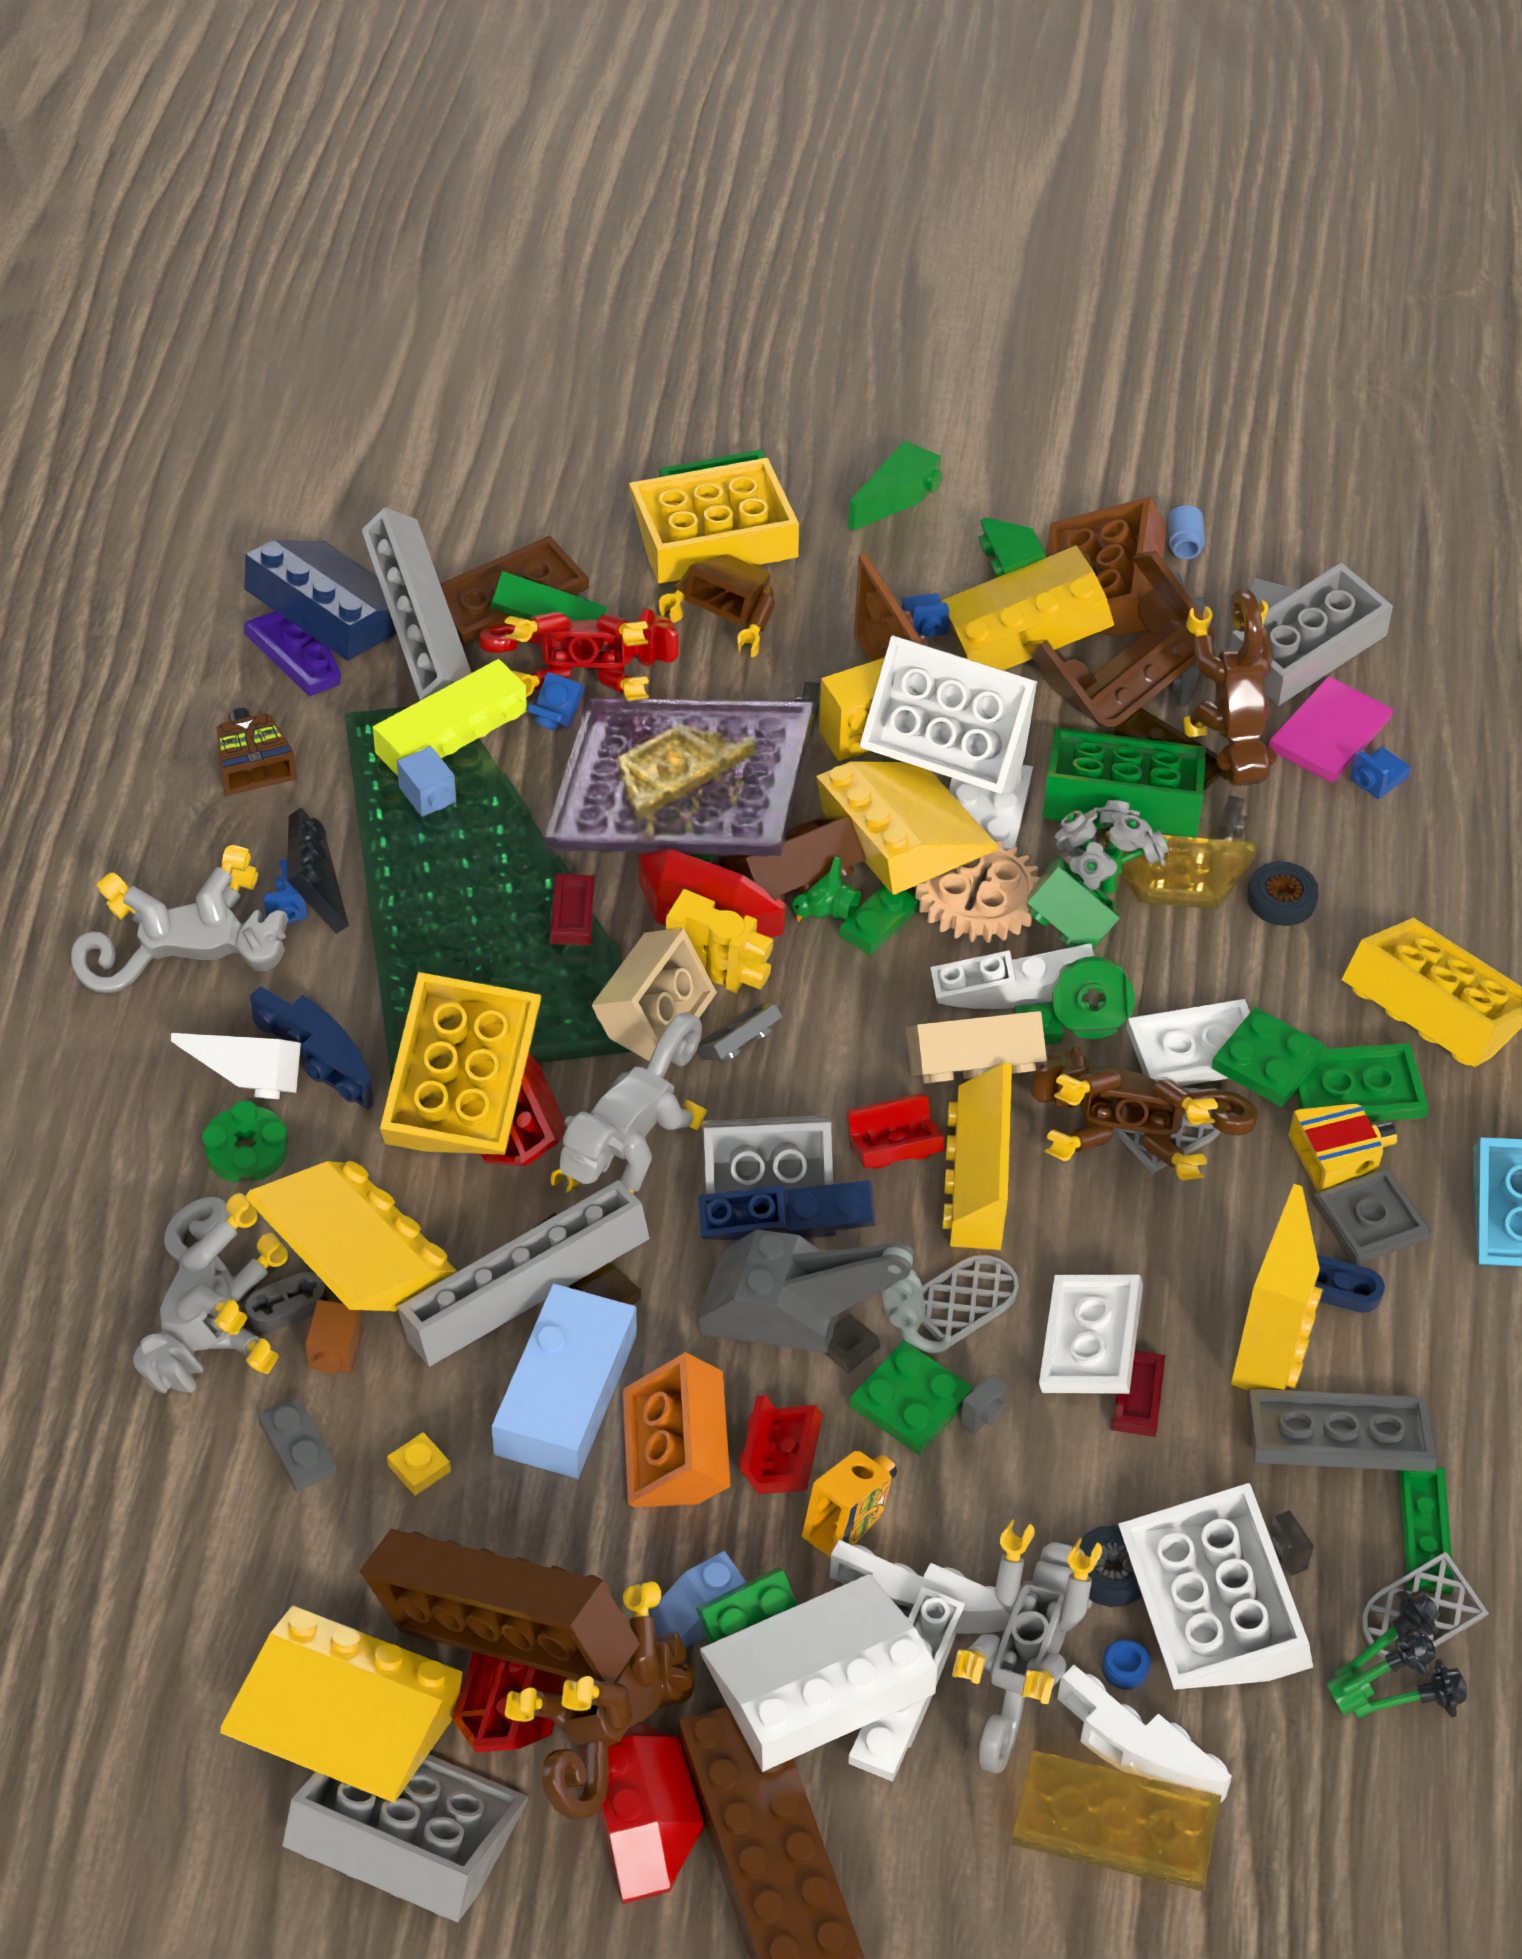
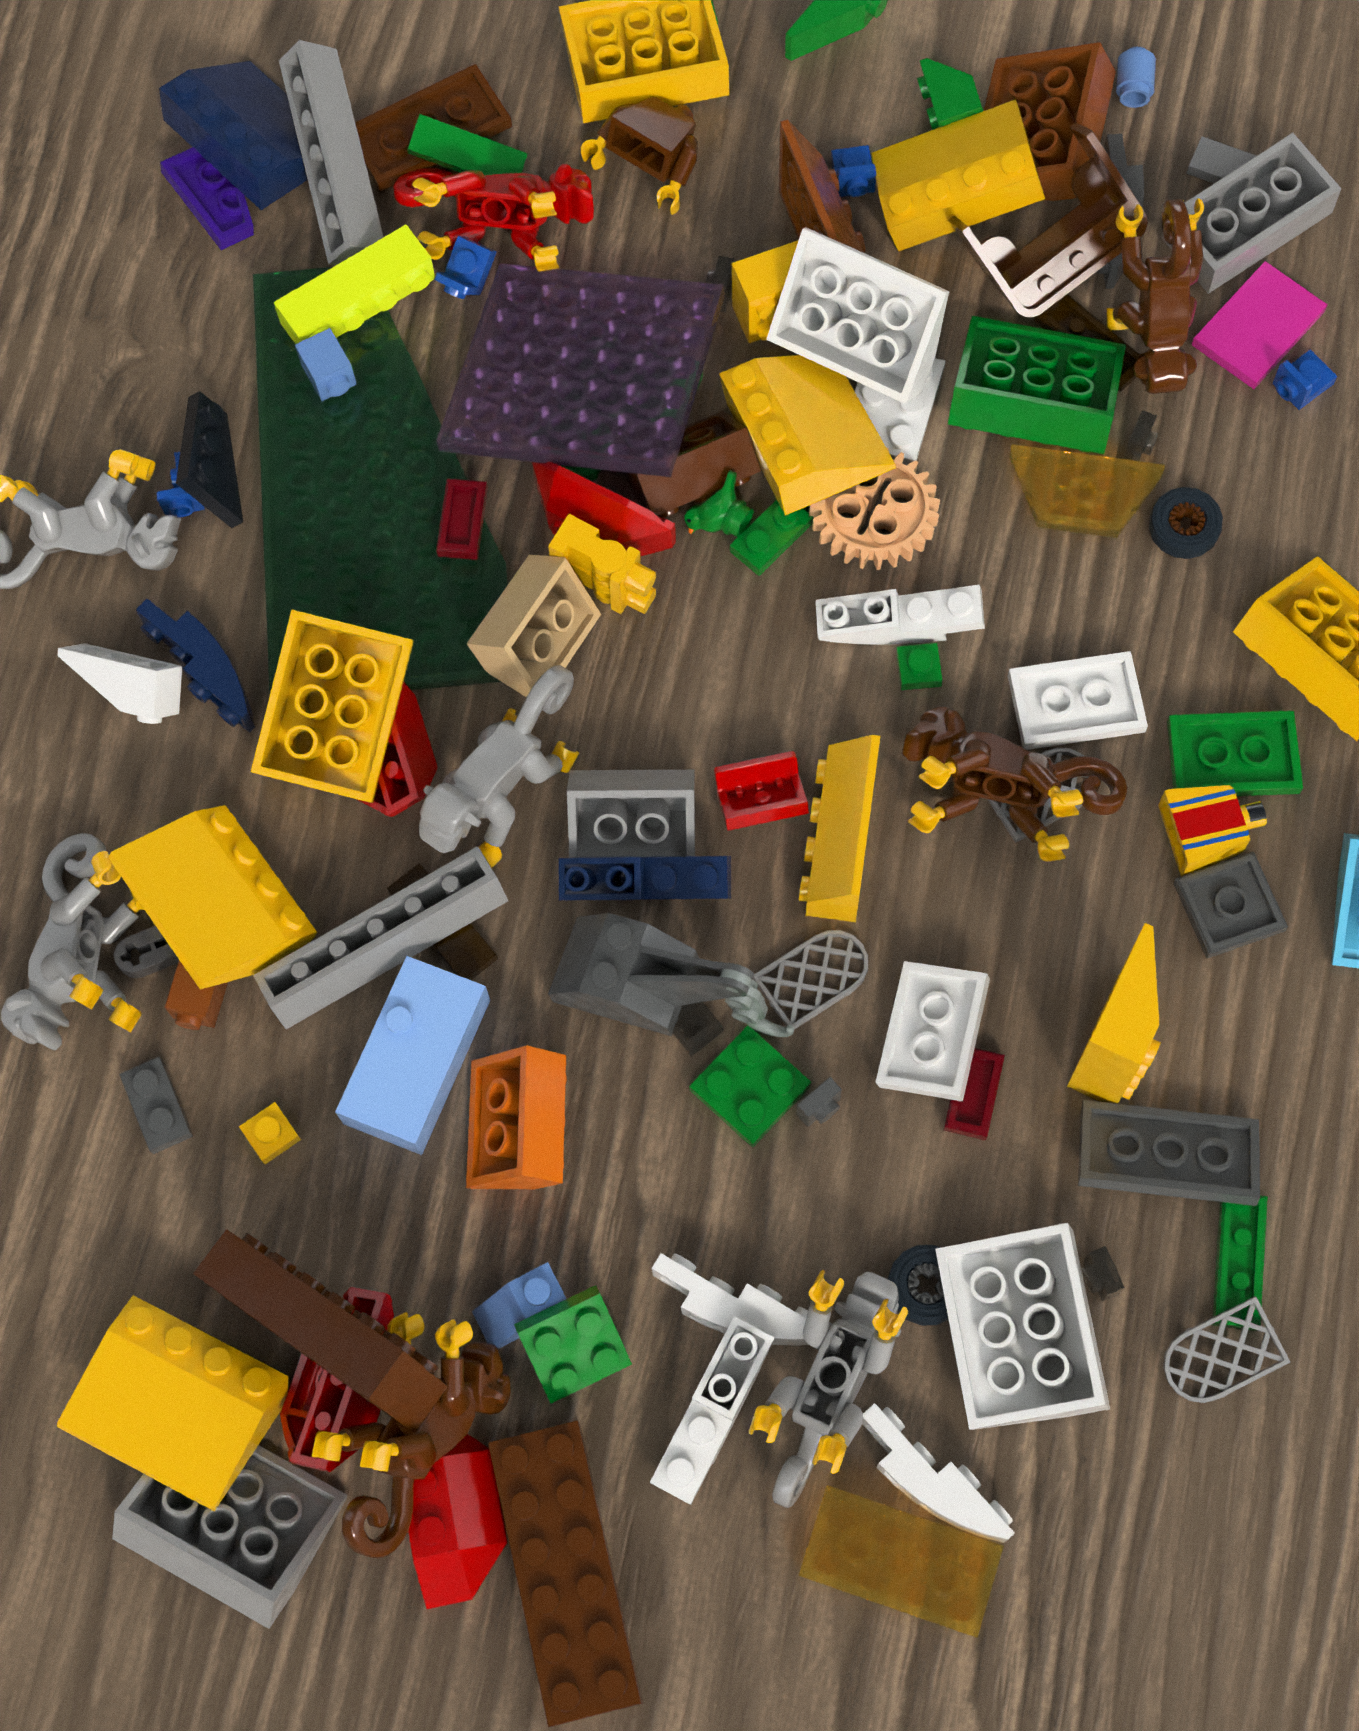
camera: 10 degrees right, 20 degrees up
green plate [202,1100,288,1182] -> none
reddish brown torso [217,708,297,796] -> none
clear yellow wing [617,725,756,819] -> none
dark grey plate [697,1003,782,1062] -> none
white slope [700,1574,937,1772] -> none
red bracket [739,1395,823,1494] -> none
light orange torso [801,1451,897,1558] -> none
tan brick [906,1011,1047,1084] -> none
slope [1027,854,1120,949] -> none
green plate [1052,956,1135,1039] -> none
light grey plant [1055,799,1169,893] -> none
blue tile [1102,1640,1150,1689] -> none
green plate [1211,1007,1326,1107] -> none
dark blue plate [1315,1255,1385,1313] -> none
black plant [1326,1590,1467,1719] -> none

